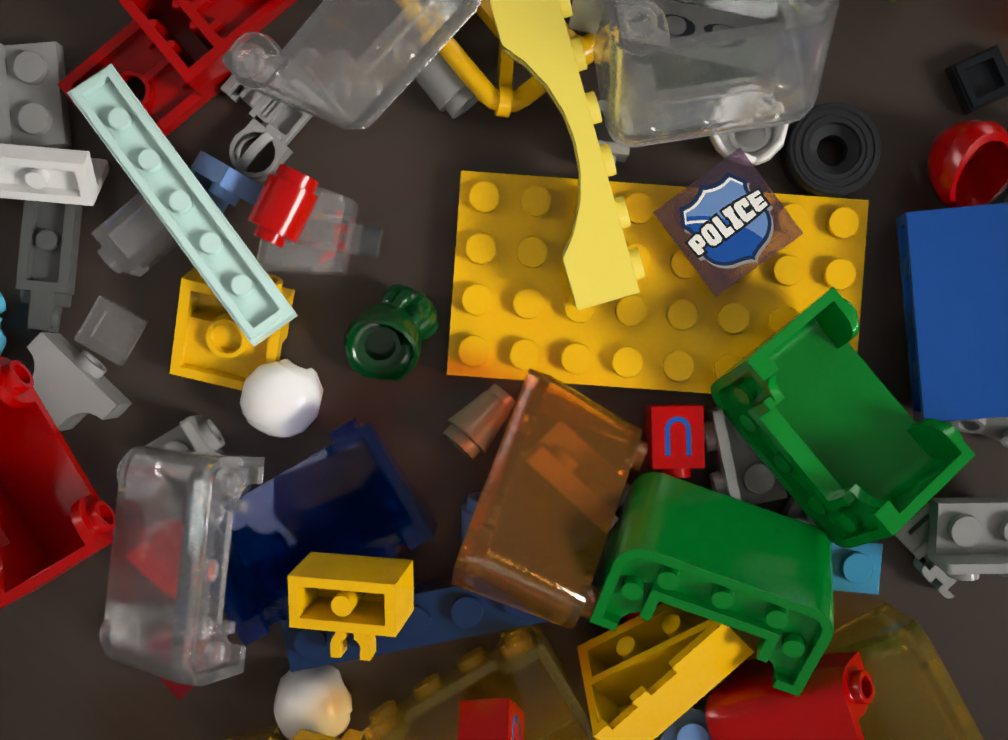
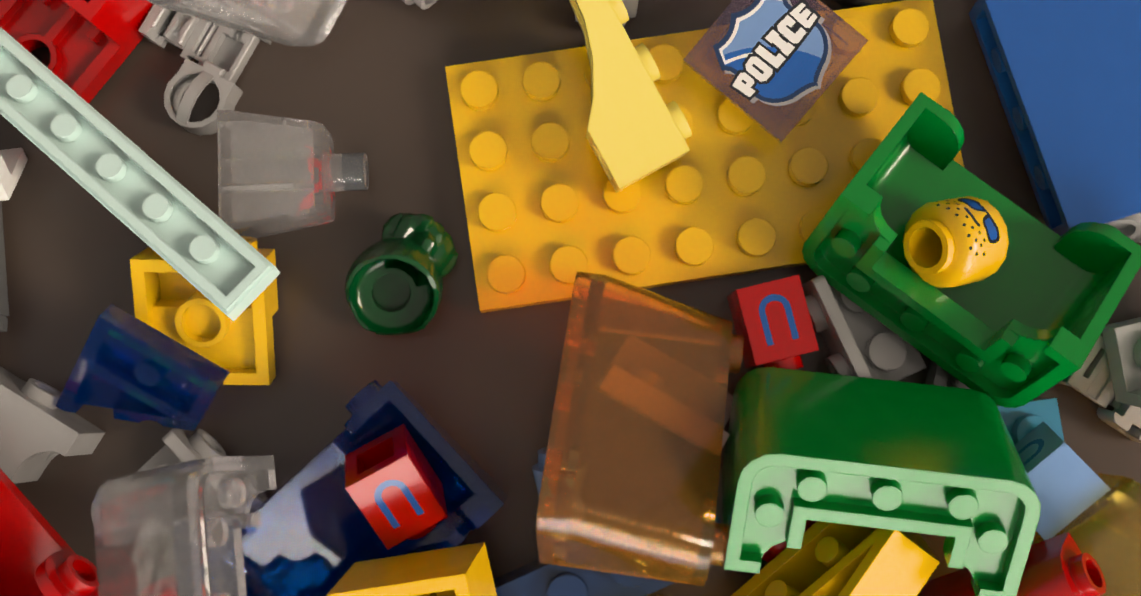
camera: 15 degrees left, 5 degrees down
clear tile [74,295,149,365] -> none
clear brick [91,192,178,277] -> none
medium blue bracket [190,150,263,213] -> none
white hair [240,359,324,437] -> none
red brick [247,164,319,249] -> none
dark tan cone [442,383,516,461] -> none
none -> clear blue wing [56,304,230,431]
none -> red brick [345,424,448,550]
none -> yellow head [903,196,1009,288]
none -> medium blue brick [1015,421,1111,540]

